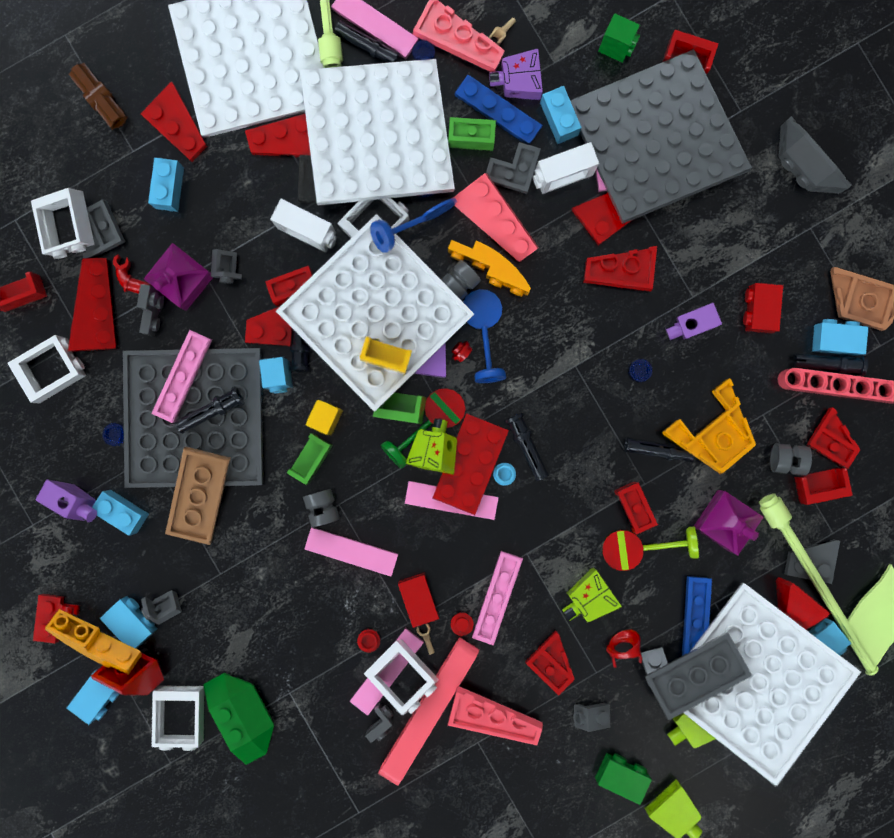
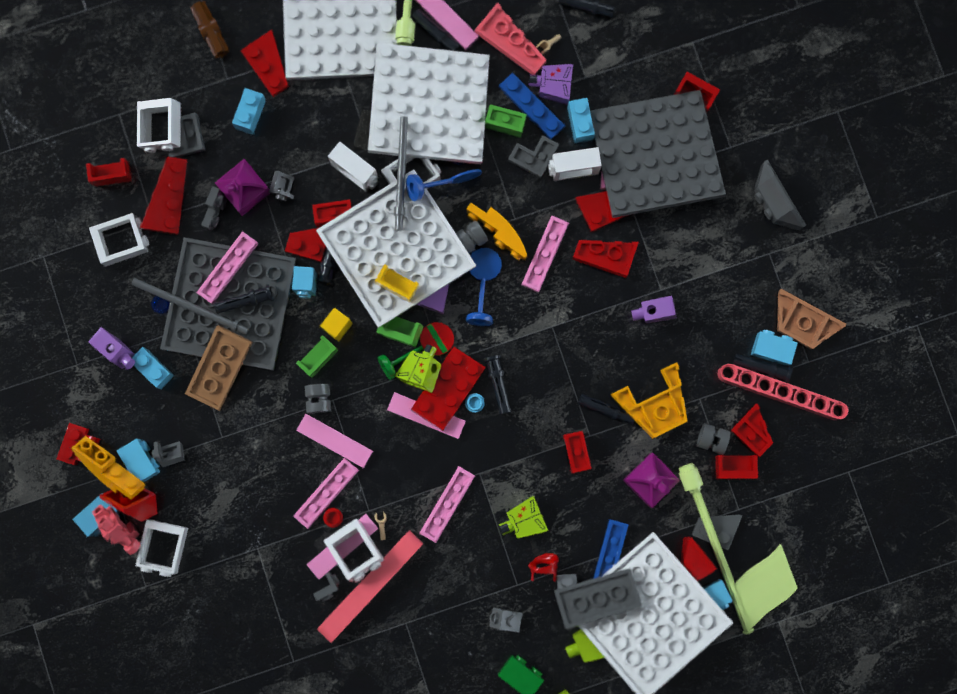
camera: 10 degrees right, 5 degrees down
red piece [113,254,152,294] -> none
green wedge [203,673,275,765] -> none
red wing [245,114,311,157] -> none
red panel [398,572,439,628] -> none
clear blue plate [412,40,435,60] -> none
coral wing [448,686,543,745] -> none
red plate [451,341,472,362] -> none
red plate [451,612,474,636] -> none
coral wing [453,173,539,262] -> none
red wing [525,630,575,696] -> none
green brick [598,13,640,63] -> none
piece [602,526,699,571] -> none
clear blue plate [629,359,653,382] -> none
red brick [743,283,783,333] -> none
none -> coral hips [92,505,140,555]
none -> dark grey bar [132,278,249,335]
none -> bright pink tile [293,458,359,529]
none -> dark grey bar [394,116,408,231]
none -> bright pink tile [522,216,569,292]

